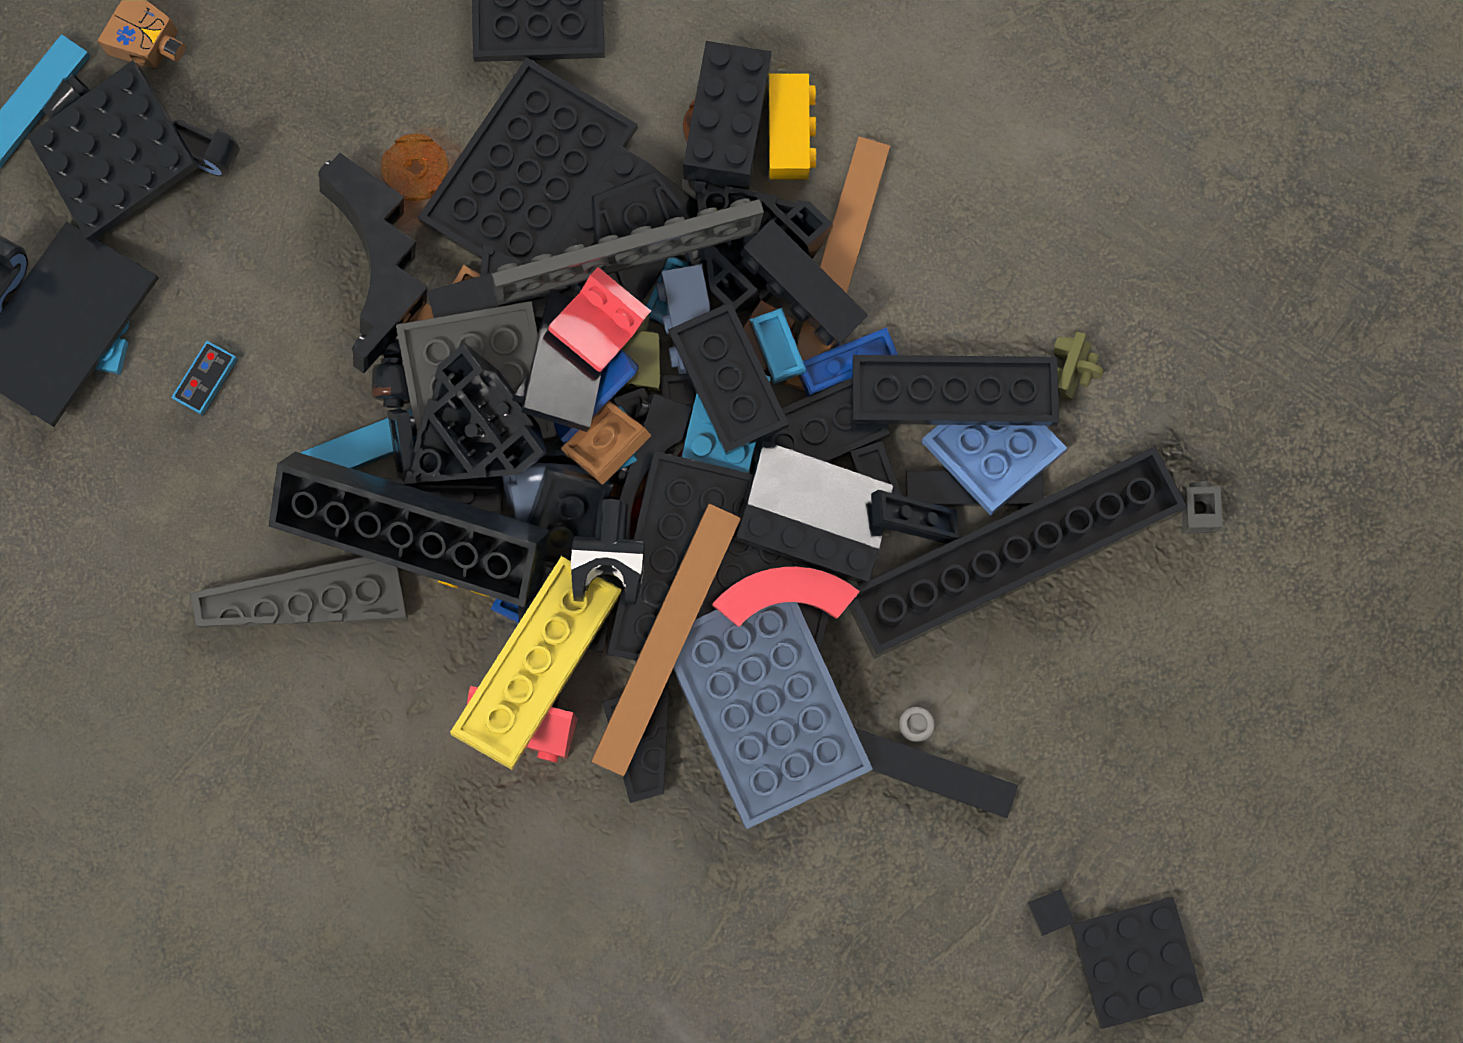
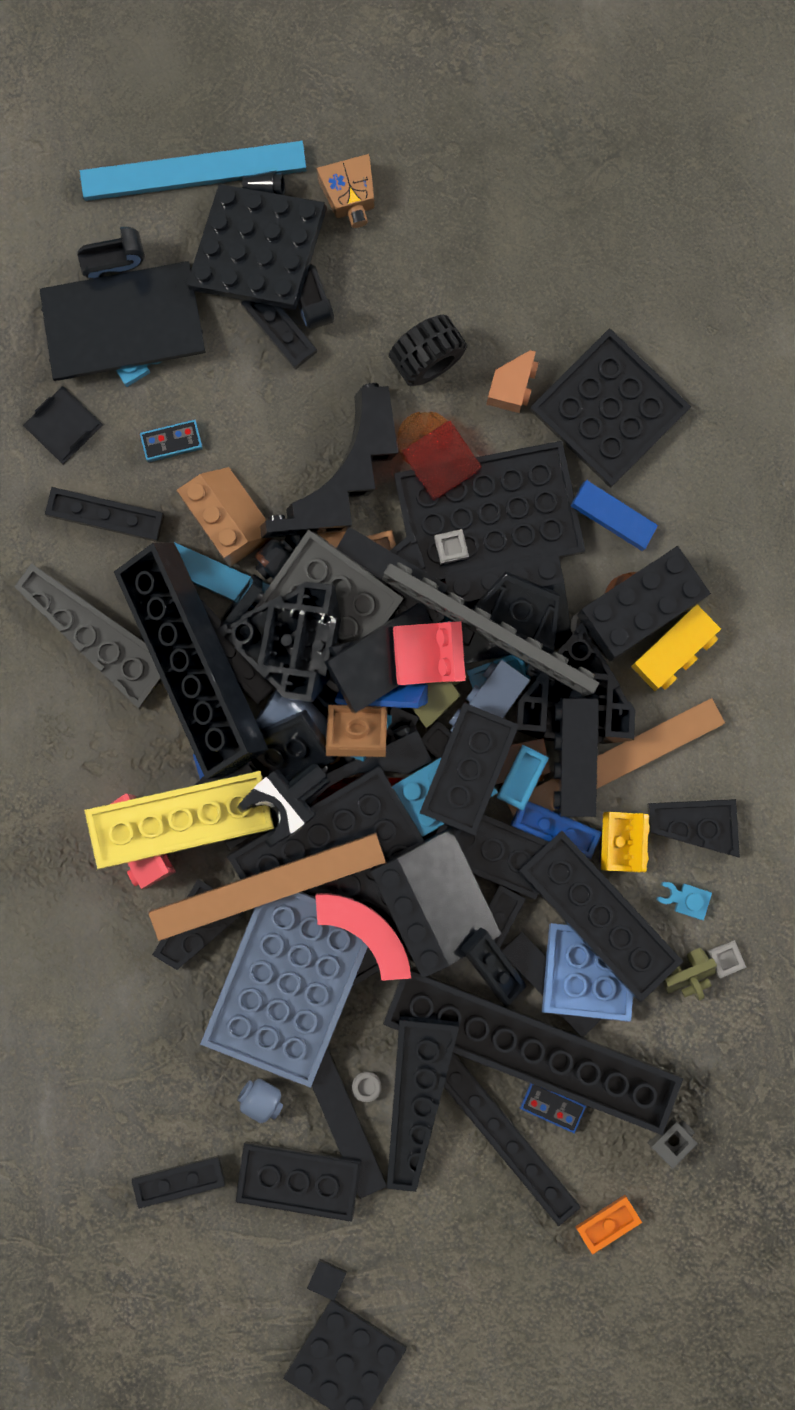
camera: 45 degrees right, 5 degrees up
none -> black piece [23,386,103,465]
none -> black plate [45,487,164,542]
none -> black plate [131,1155,226,1209]
none -> medium nougat slope [177,467,274,568]
none -> black tile [235,1141,361,1222]
none -> sand blue head [237,1078,283,1124]
none -> black plate [241,300,317,370]
none -> black wing [387,1016,460,1192]
none -> black tyre [389,314,467,387]
none -> clear red plate [402,420,482,500]
none -> light grey tile [434,529,469,565]
none -> black tile [444,1053,581,1227]
none -> nougat slope [486,350,539,413]
none -> tile [520,1083,586,1133]
none -> blue tile [571,480,658,551]
none -> orange plate [575,1195,642,1255]
none -> yellow bracket [601,812,650,872]
none -> black wing [647,799,740,858]
none -> dark azure plate [656,882,712,921]
none -> light grey tile [707,940,746,979]

